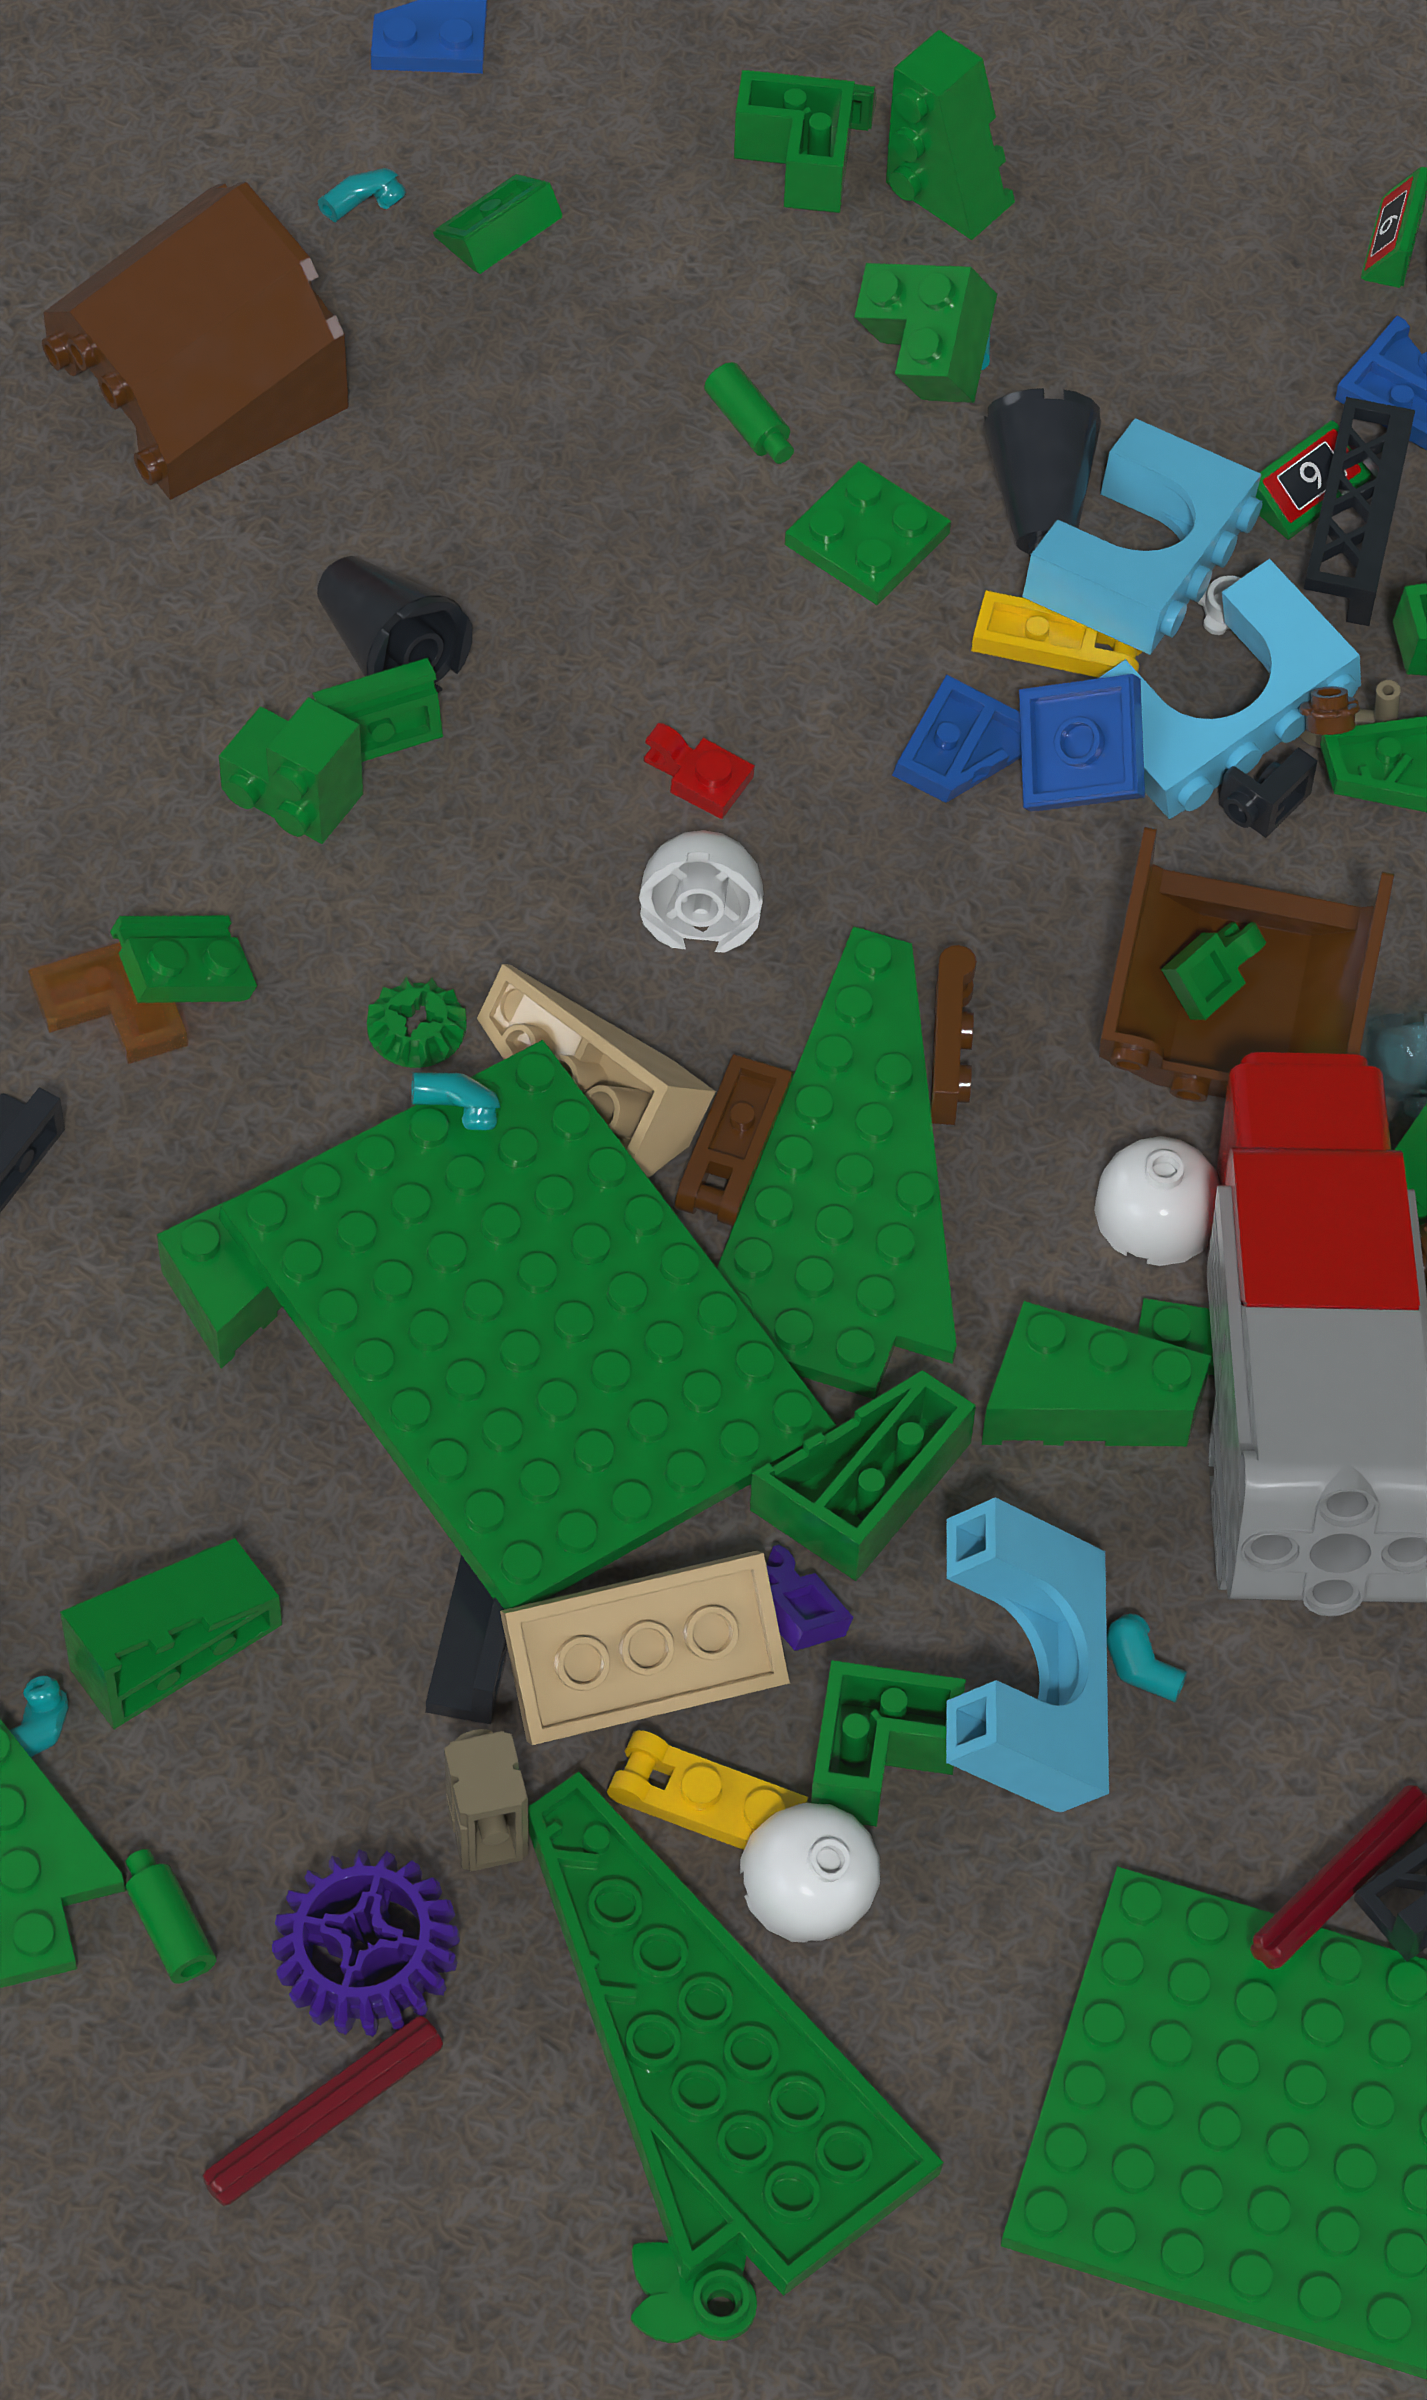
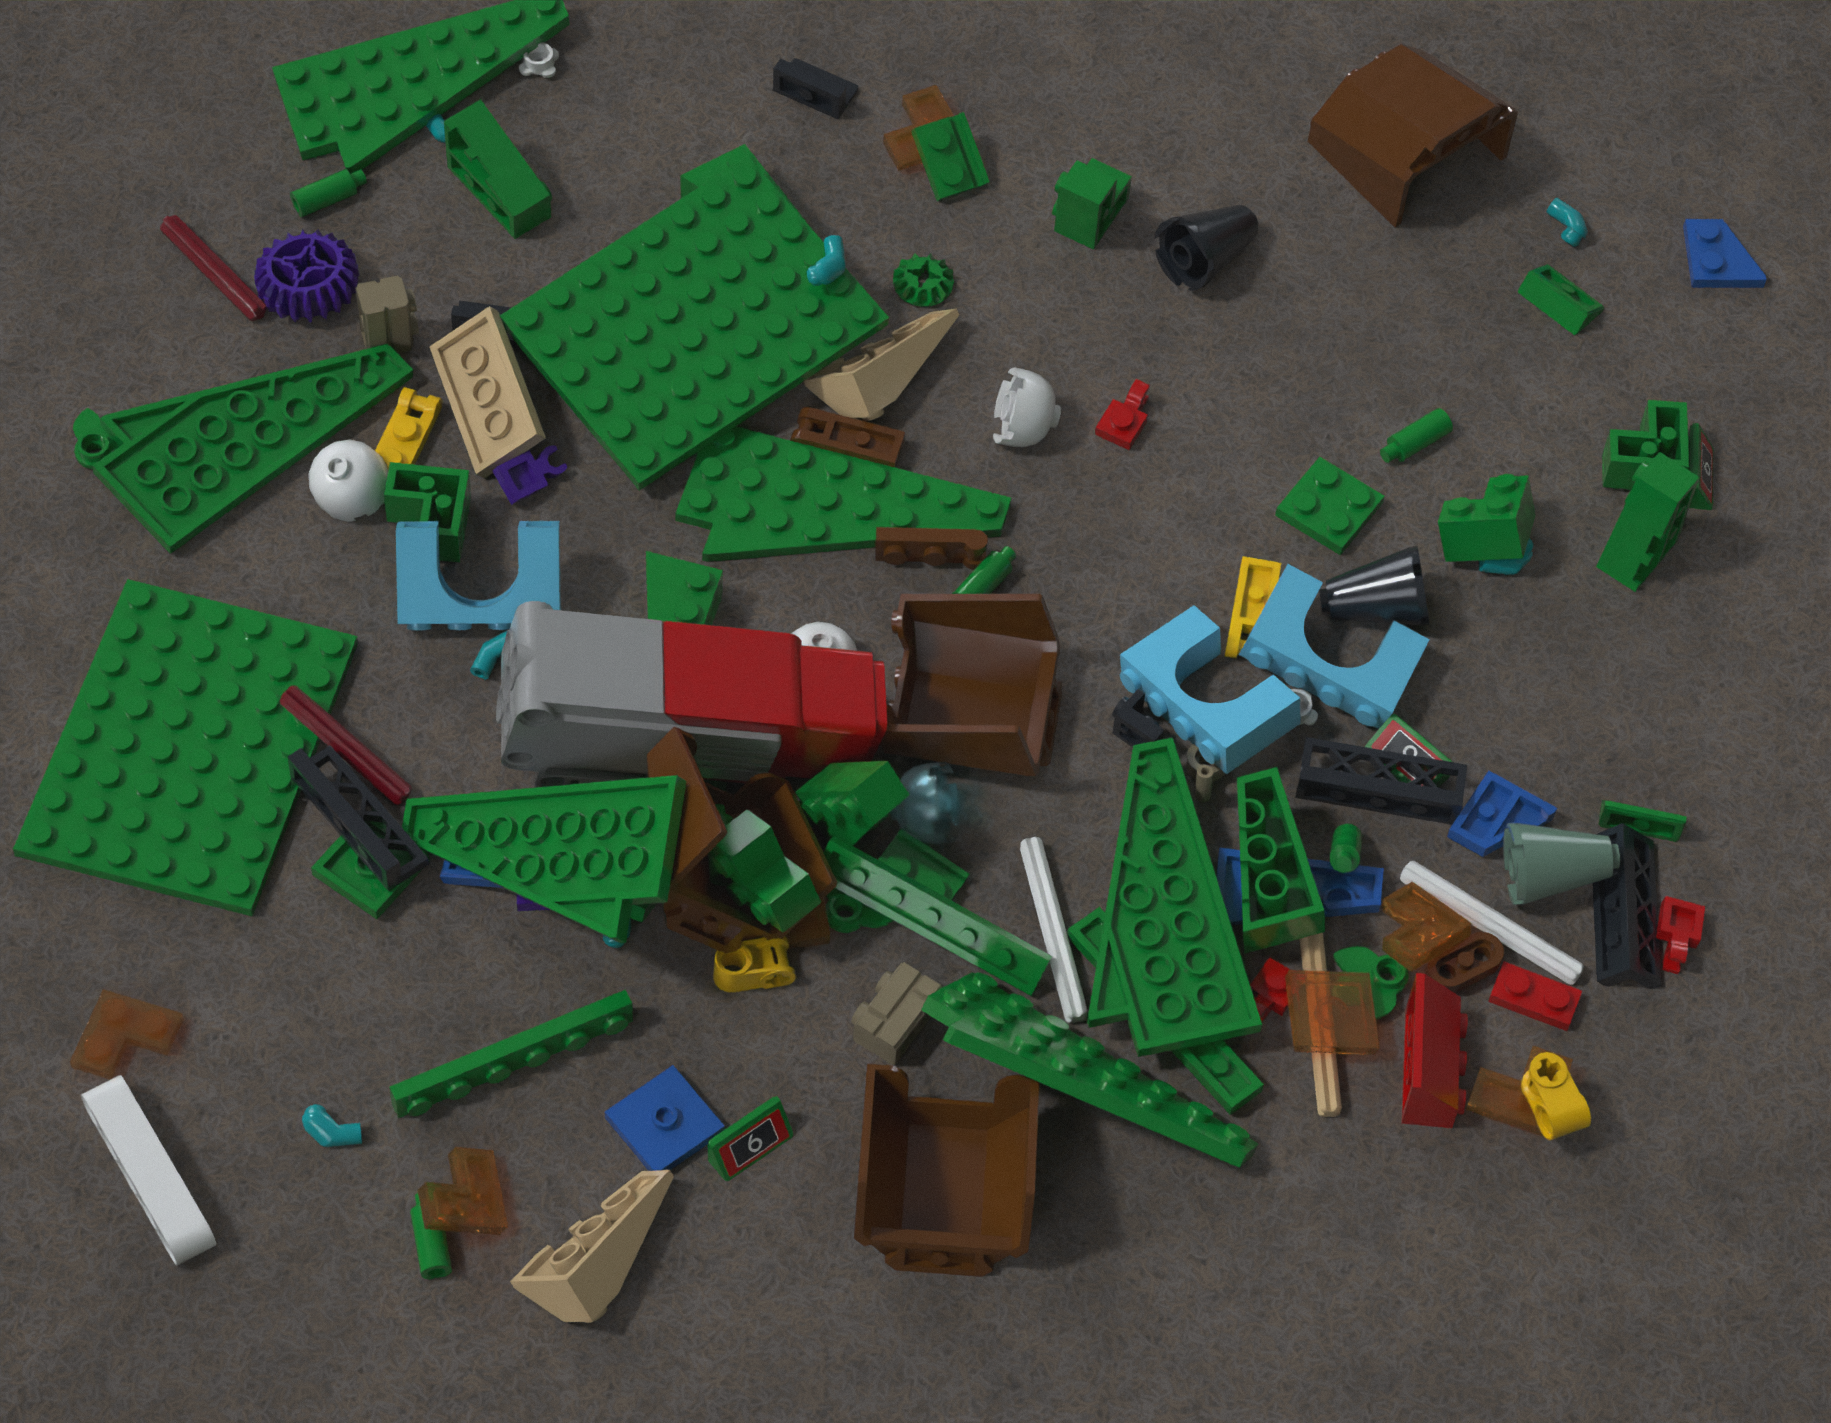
camera: 85 degrees right, 0 degrees up
green plate [312,658,443,762] -> none
green wedge [750,1370,976,1581] -> none
blue wing [892,674,1022,803] -> none
blue plate [1019,674,1145,811] -> none
green plate [1161,922,1267,1020] -> none
reddish brown plate [1299,687,1360,735] -> none
none -> green cylinder [952,546,1016,594]

